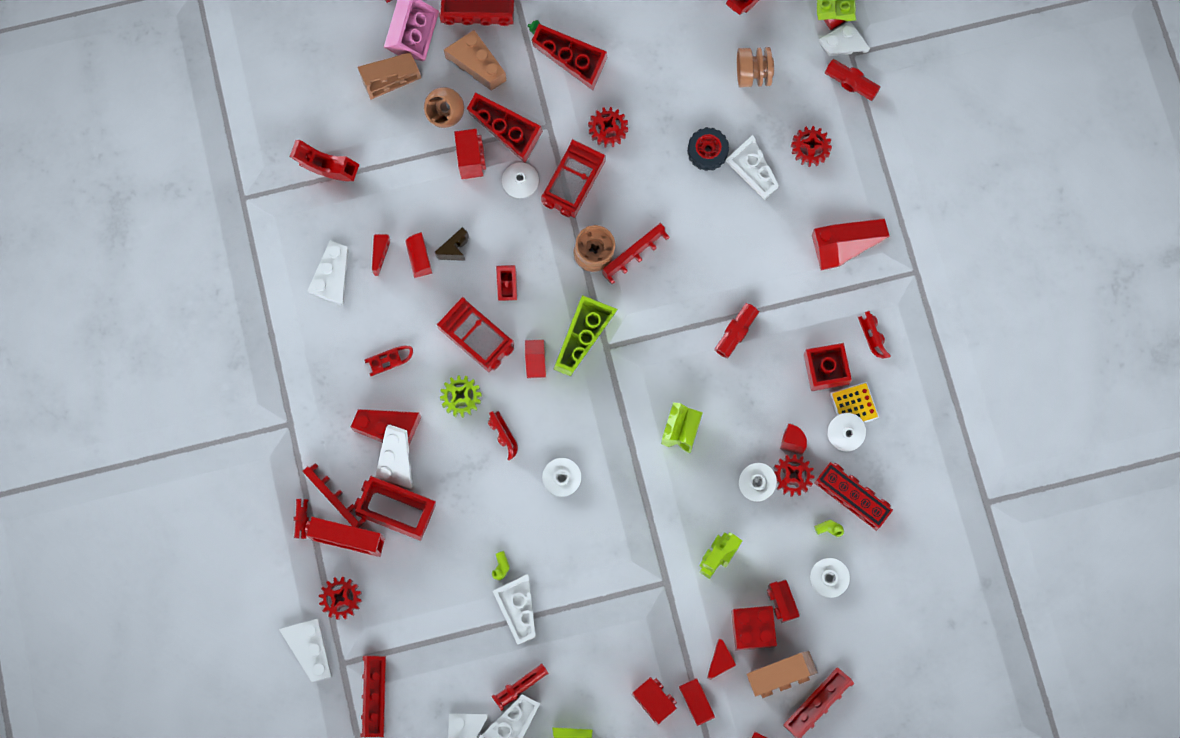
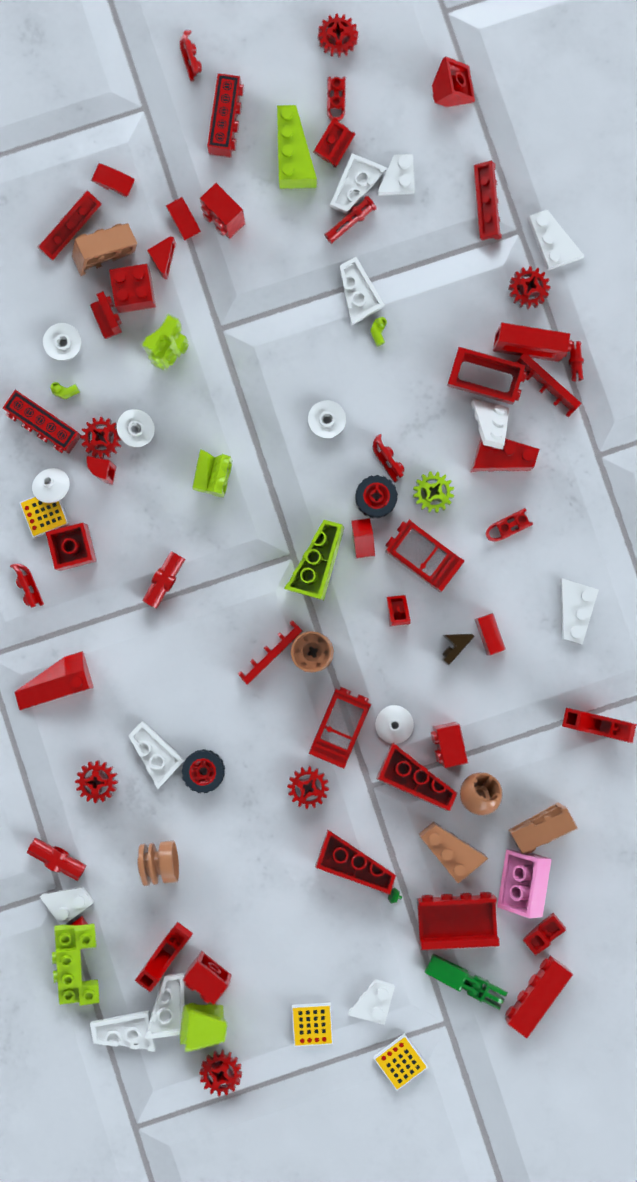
camera: 175 degrees right, 10 degrees up
red slope [372,234,391,276] -> none
none -> black wheel [355,475,398,518]

